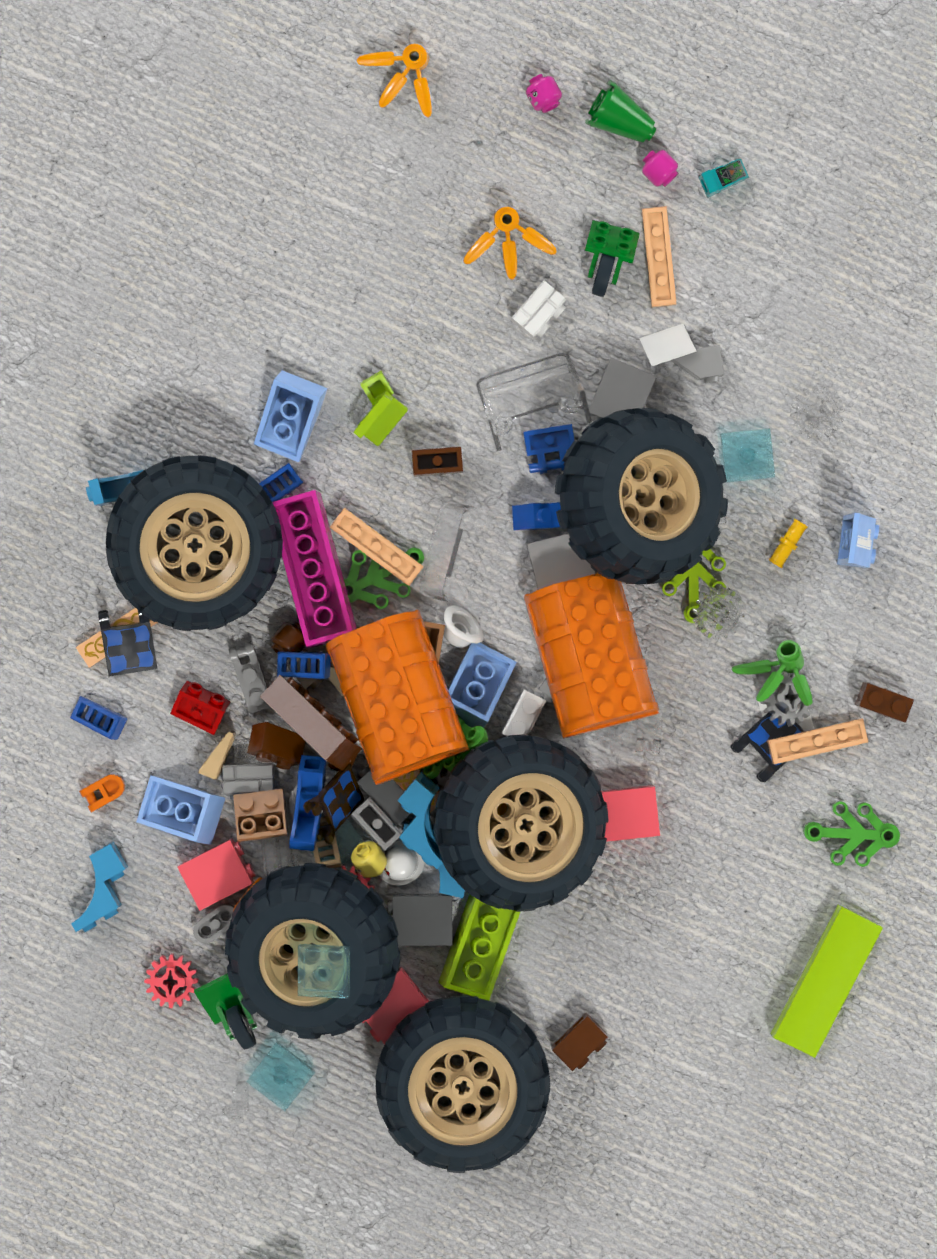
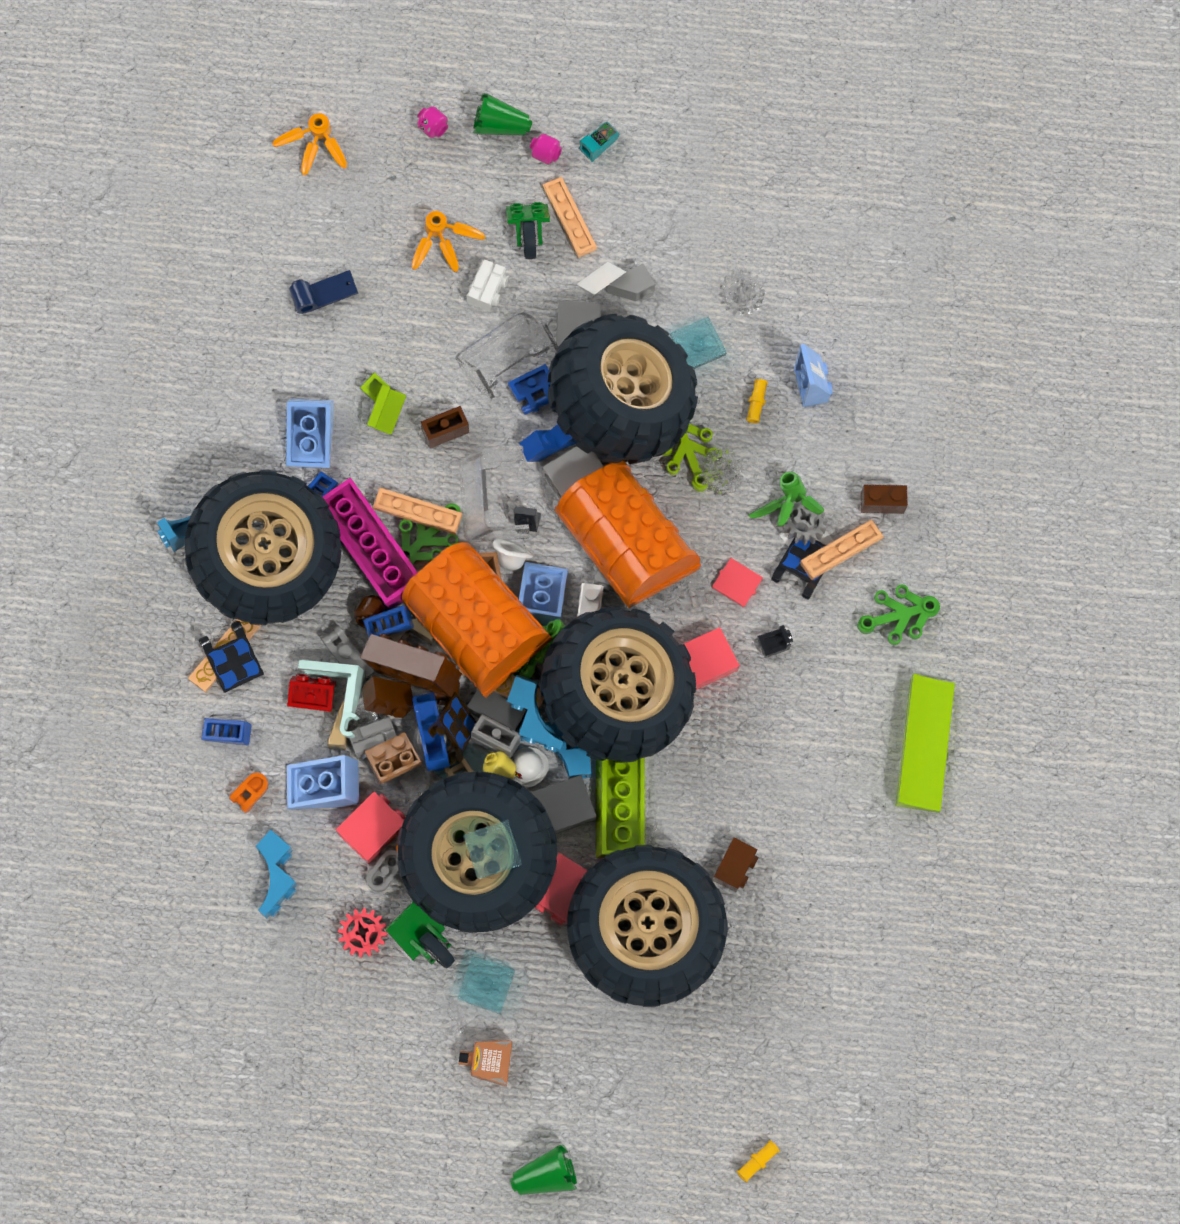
camera: 20 degrees left, 15 degrees down
none -> dark blue door [289,270,359,314]
none -> light aqua hinge [298,660,366,738]
none -> nougat torso [458,1040,512,1087]
none -> black bracket [514,506,541,532]
none -> coral piece [712,558,763,607]
none -> black bracket [757,625,793,658]

